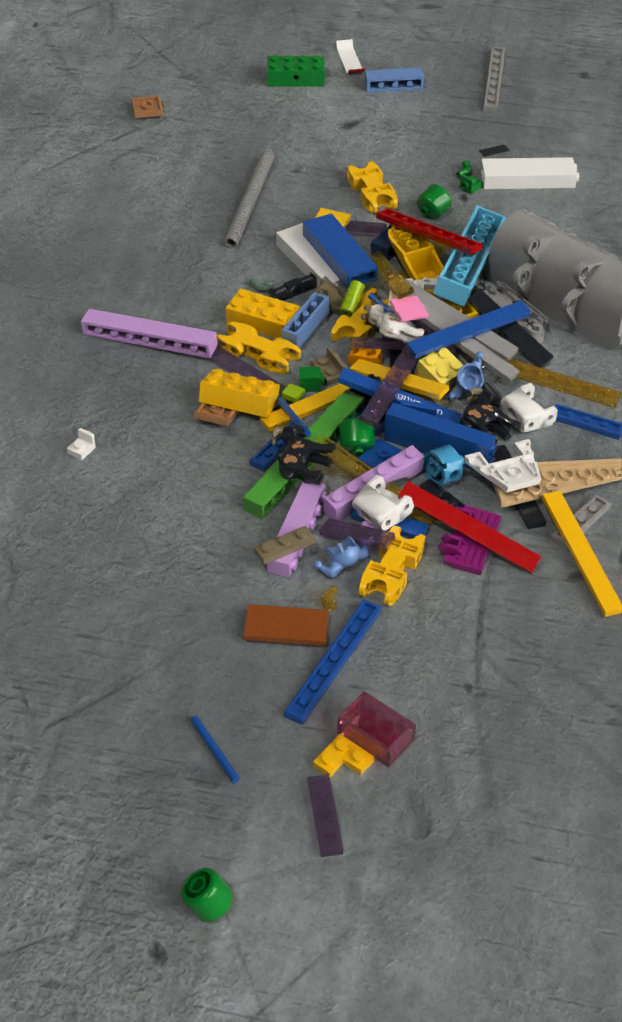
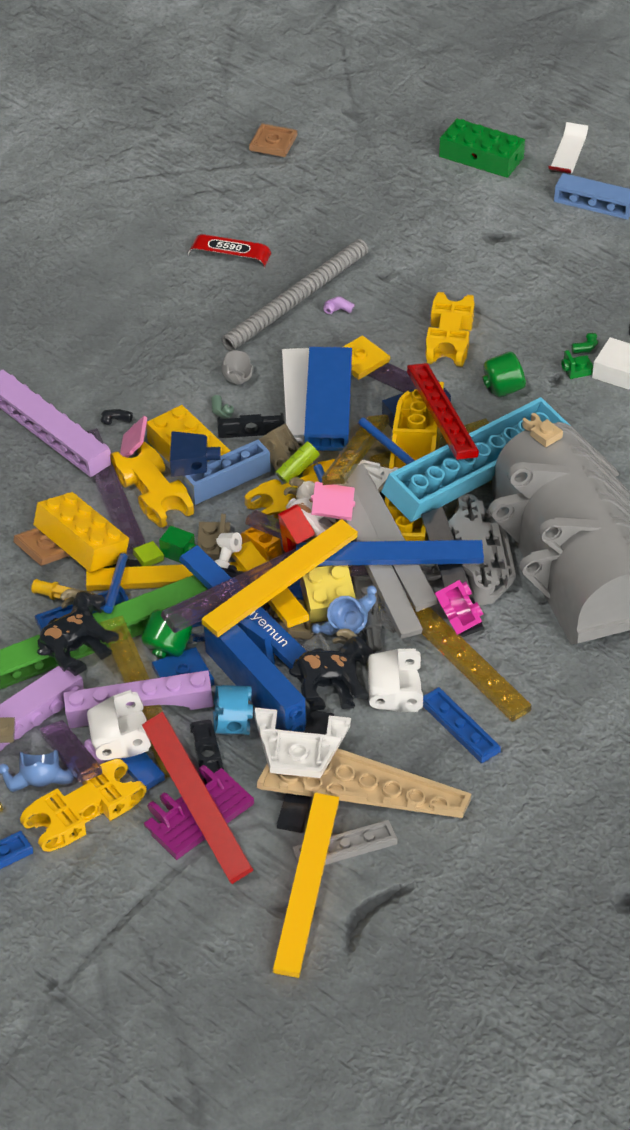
camera: 30 degrees right, 0 degrees up
none -> yellow axle [31,579,74,600]
none -> black arm [100,409,133,425]
none -> bright pink piece [120,416,147,458]
none -> dark blue torso [170,431,221,477]
none -> red sticker [188,234,271,268]
none -> yellow tile [201,519,358,637]
none -> white leg [215,532,242,568]
none -> light grey hair [222,350,253,385]
none -> slope [278,504,315,555]
none -> lavender arm [323,296,355,314]
none -> blue bar [359,417,415,465]
none -> dark pink cylinder [435,580,484,635]
none -> tan plate [522,413,563,447]

